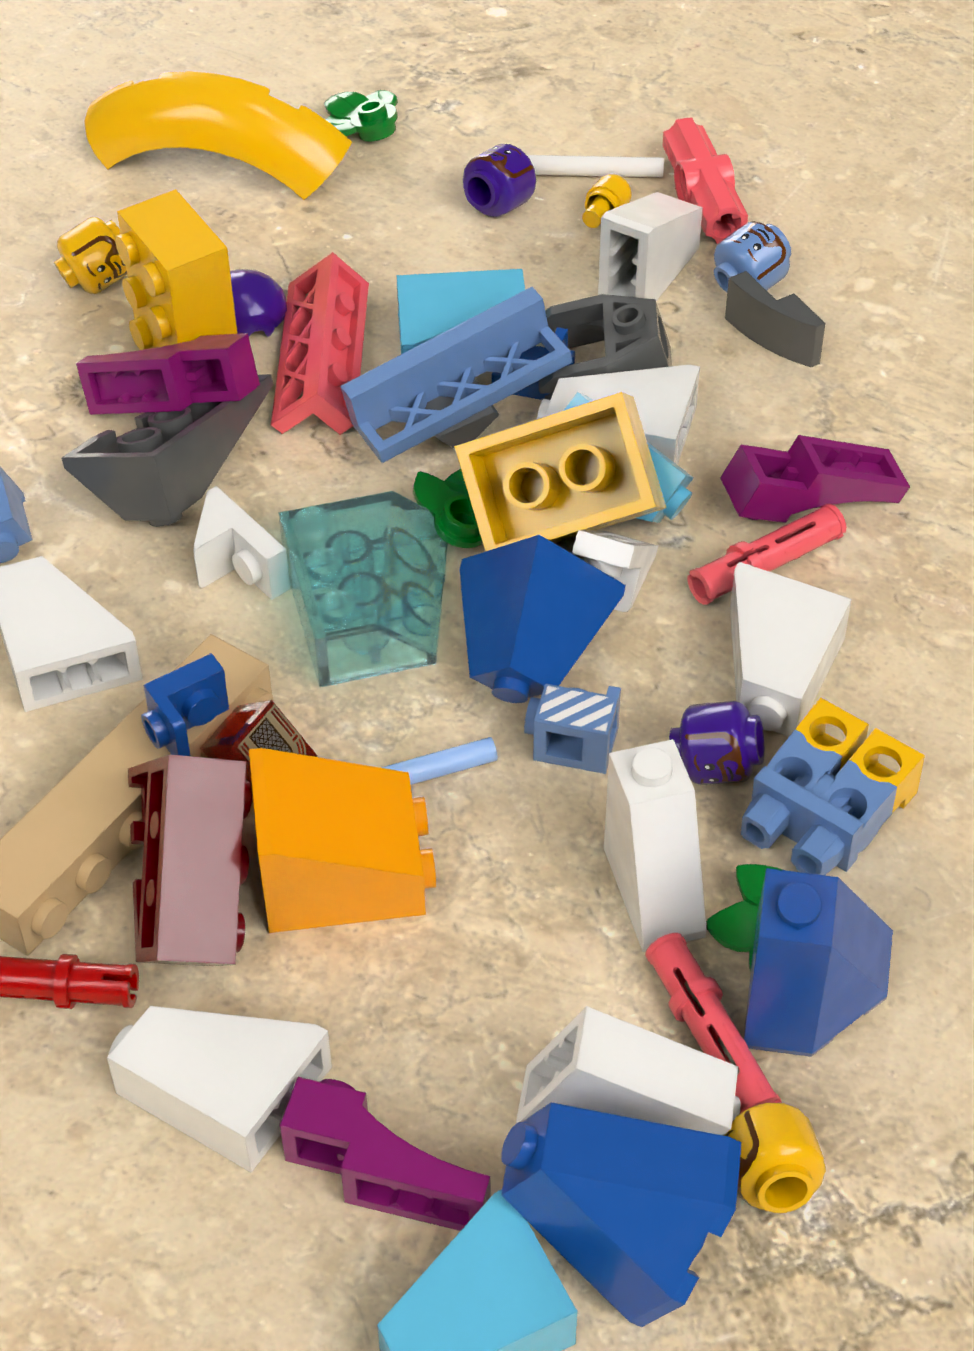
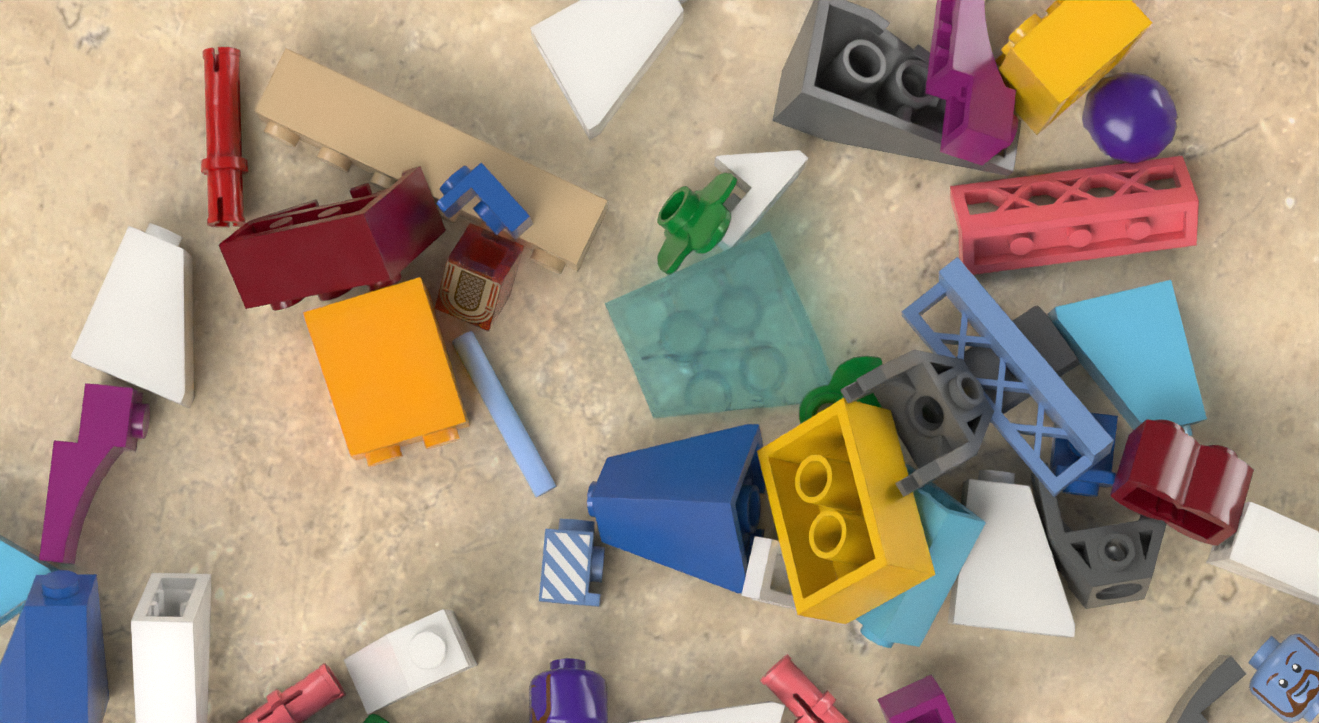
camera: 80 degrees right, 35 degrees up
none -> green plate [657,172,737,275]
none -> dark grey piece [841,350,994,497]
none -> dark red brick [1110,419,1254,546]

